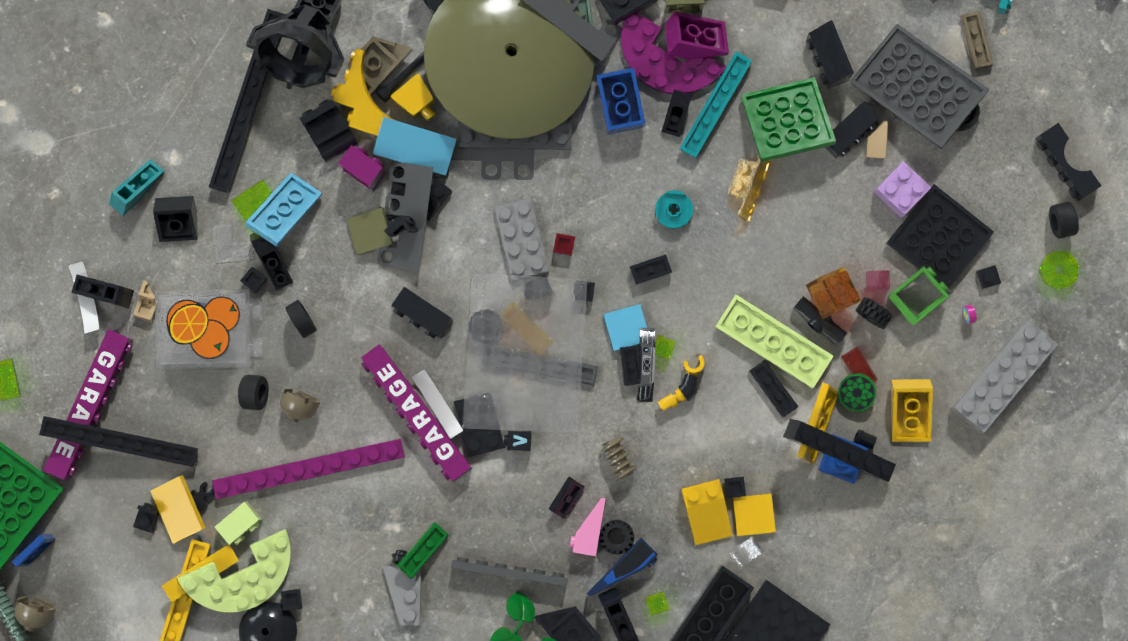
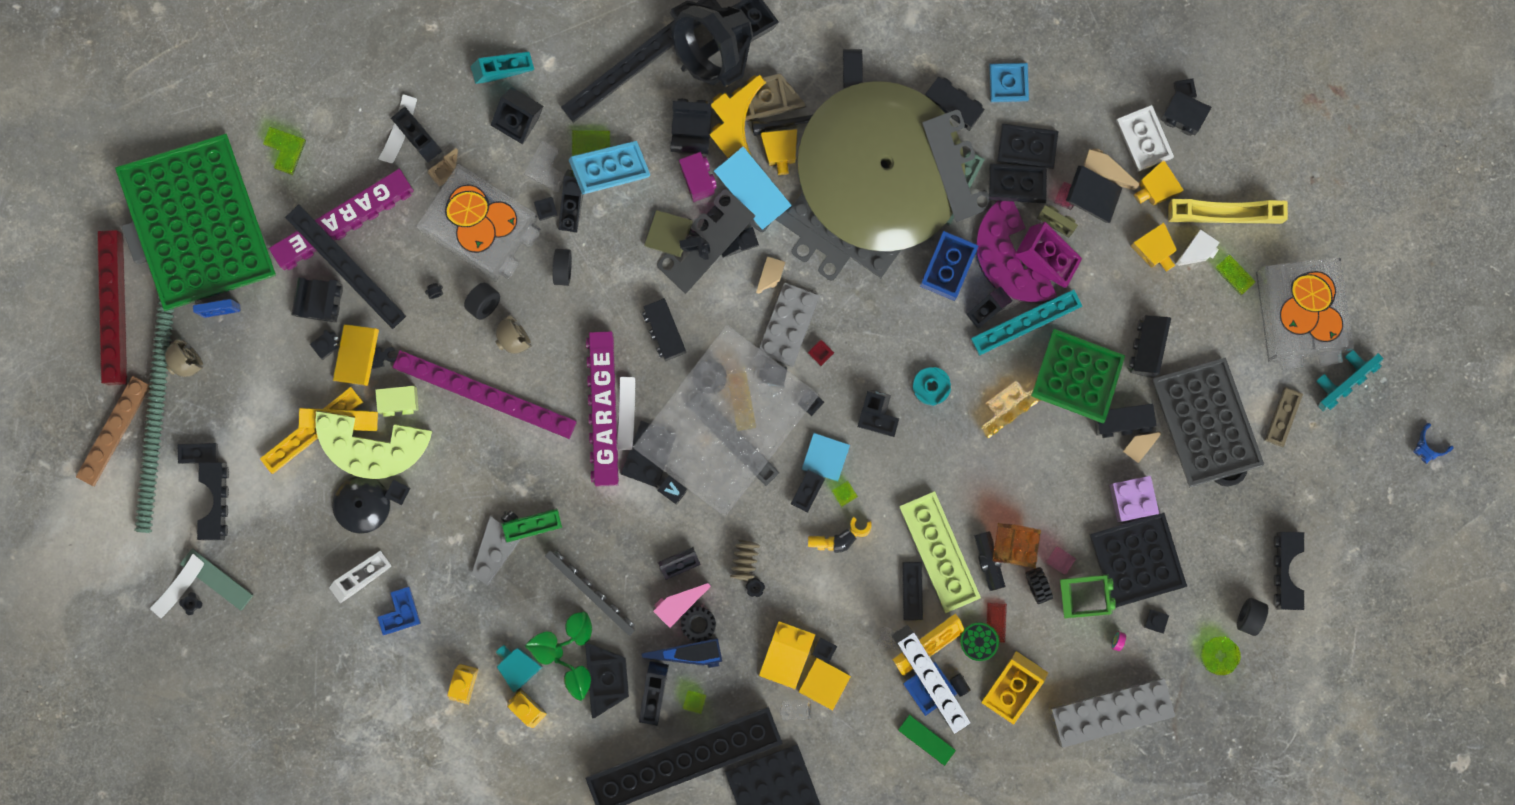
camera: 30 degrees right, 0 degrees up
sticker [637,328,655,402] -> none
none -> black piece [291,277,343,323]
none -> black plate [425,283,443,299]
none -> black plate [746,578,765,597]
none -> tan slope [756,257,785,294]
none -> black brick [862,390,891,415]
none -> green tile [898,715,956,766]

